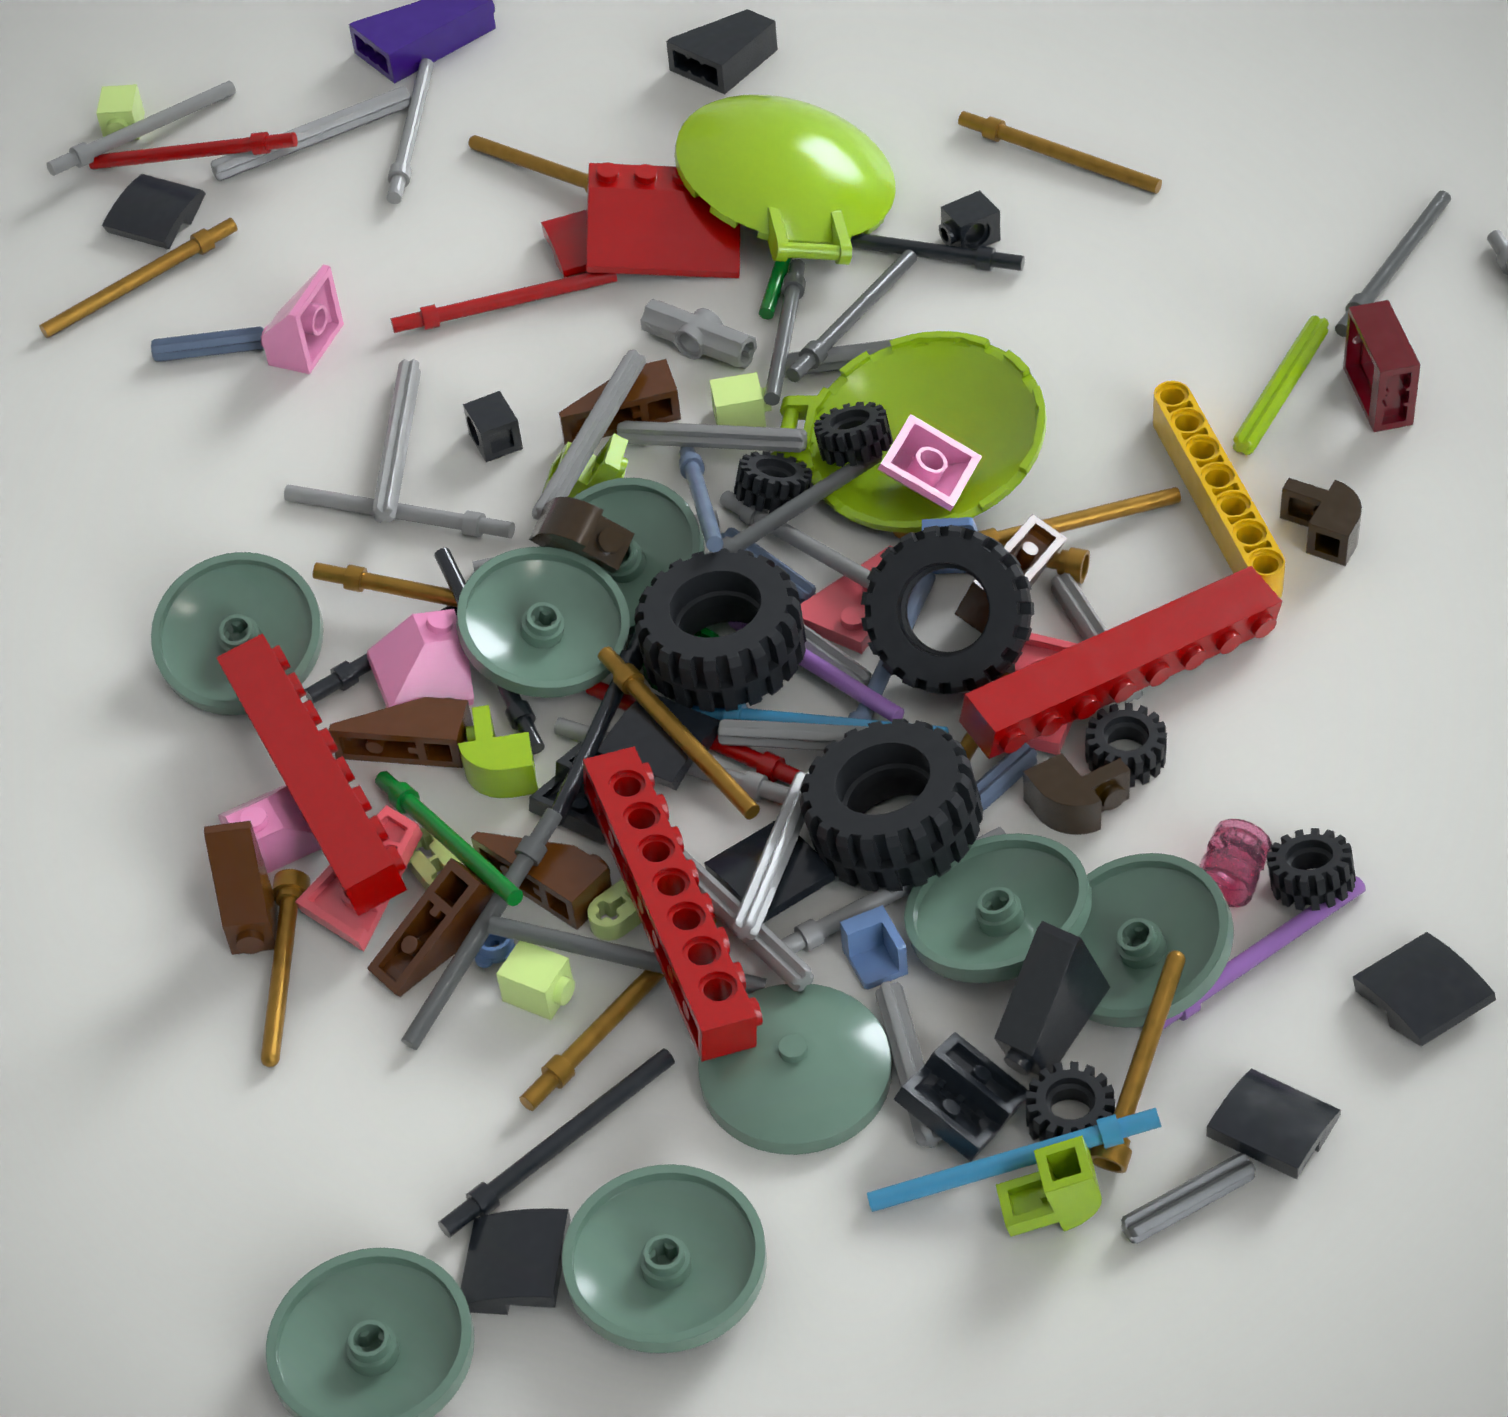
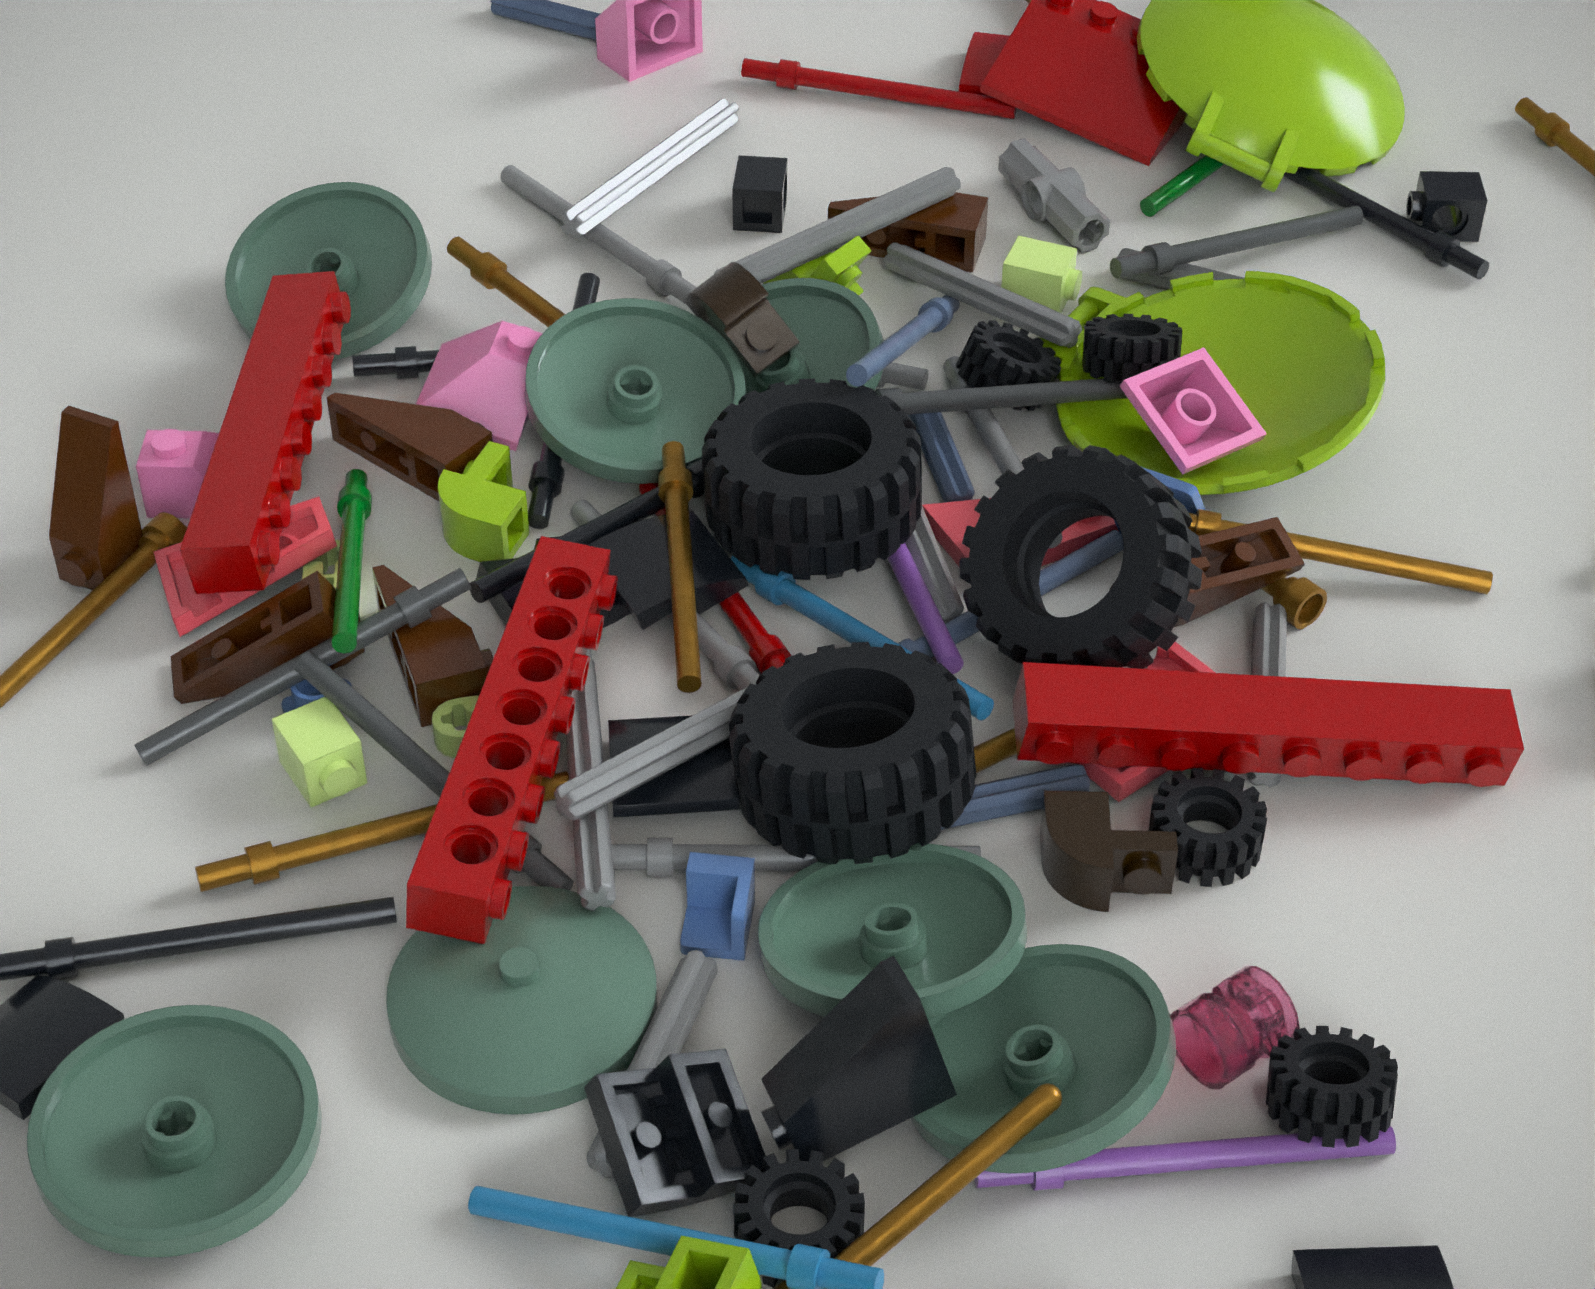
camera: 25 degrees right, 5 degrees down
light grey axle [718,719,869,751] -> none
dark grey bar [764,259,806,406] -> none
yellow beam [1153,381,1286,598] -> none

